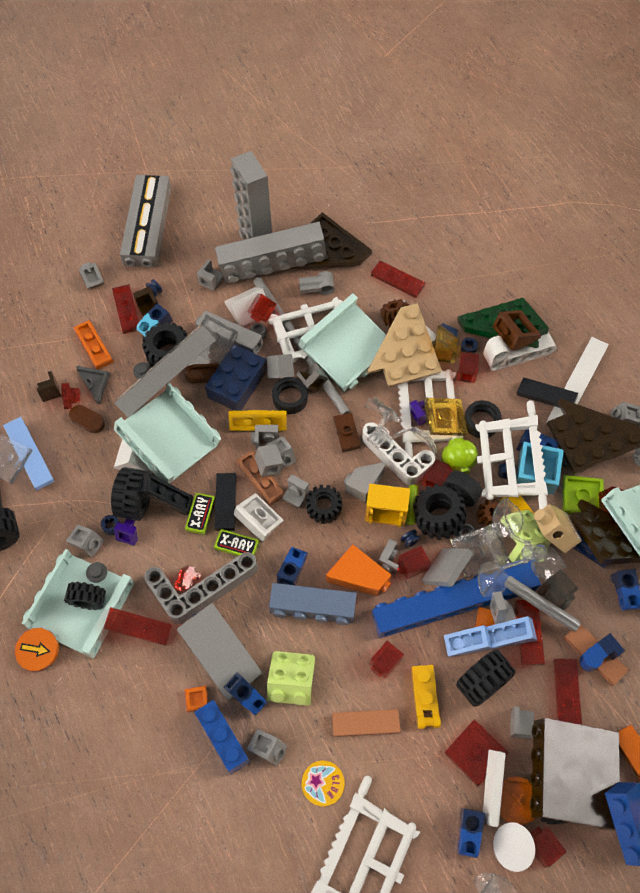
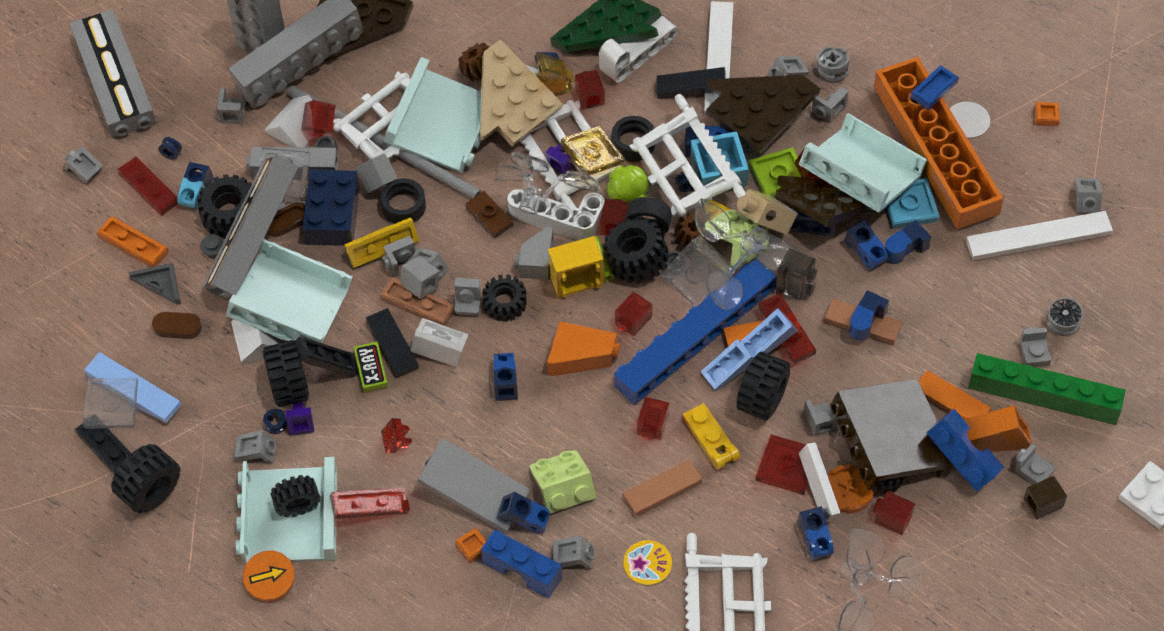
camera: 25 degrees left, 5 degrees down
dark brown panel [37,371,61,402] -> none
clear red tile [61,383,81,409] -> none
dark grey plate [86,562,107,583] -> none
dark brown panel [133,287,158,317] -> none
light grey beam [145,552,258,624] -> none
tile [214,529,259,556] -> none
sand blue brick [269,583,356,625] -> none
dark brown panel [296,363,329,391] -> none
light grey piece [299,271,335,295] -> none
clear red tile [371,260,426,298] -> none
light grey bracket [378,539,399,575] -> none
dark blue bush [400,529,421,548] -> none
light grey tile [422,548,473,587] -> none
dark blue bush [460,337,478,356] -> none
light grey bracket [490,591,516,624] -> none
reddish brown tile [493,310,542,351] -> none
white sticker [493,823,535,872] -> none
light grey axle [504,576,581,631] -> none
clear red tile [553,659,582,725] -> none

